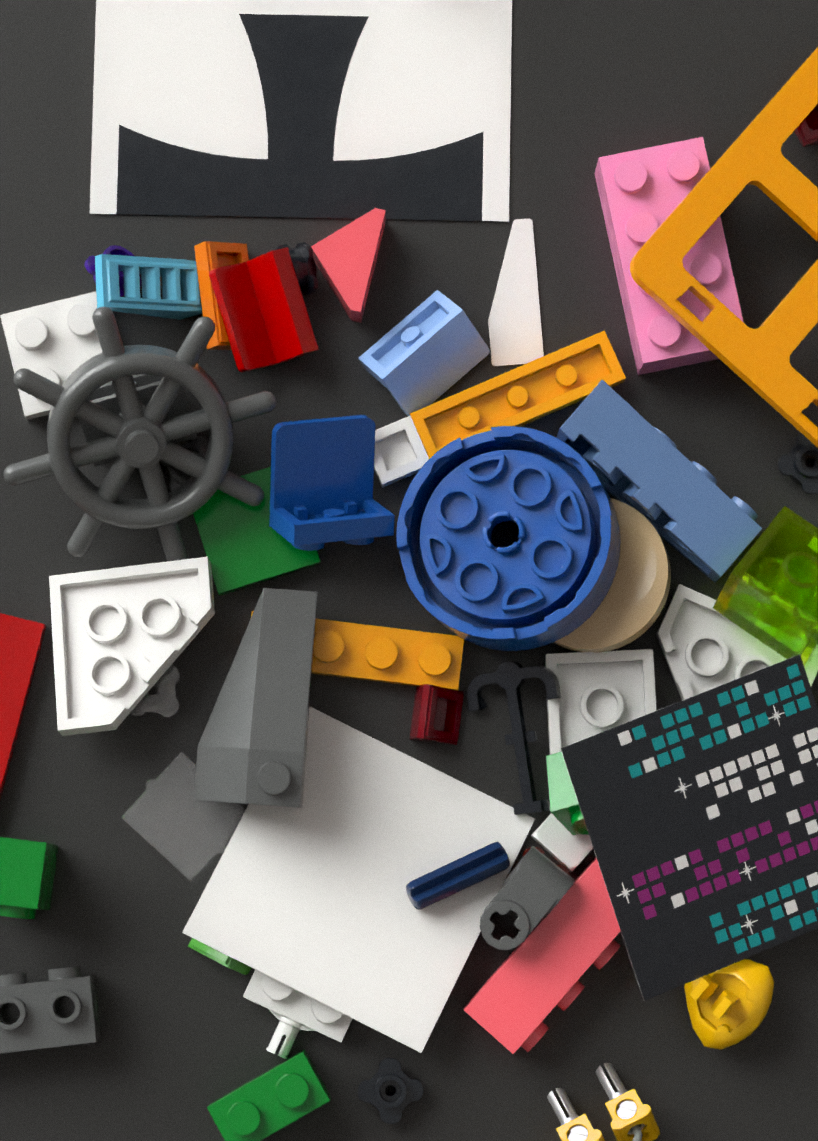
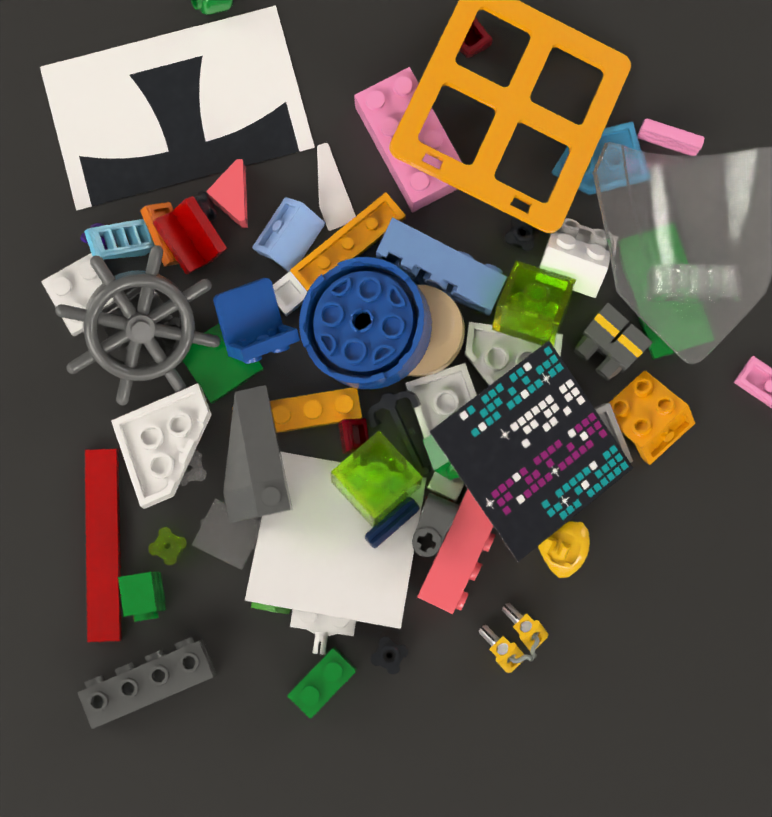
camera: 15 degrees left, 0 degrees up
none -> clear neon green plate [148,527,187,565]
none -> clear neon green brick [331,431,423,527]

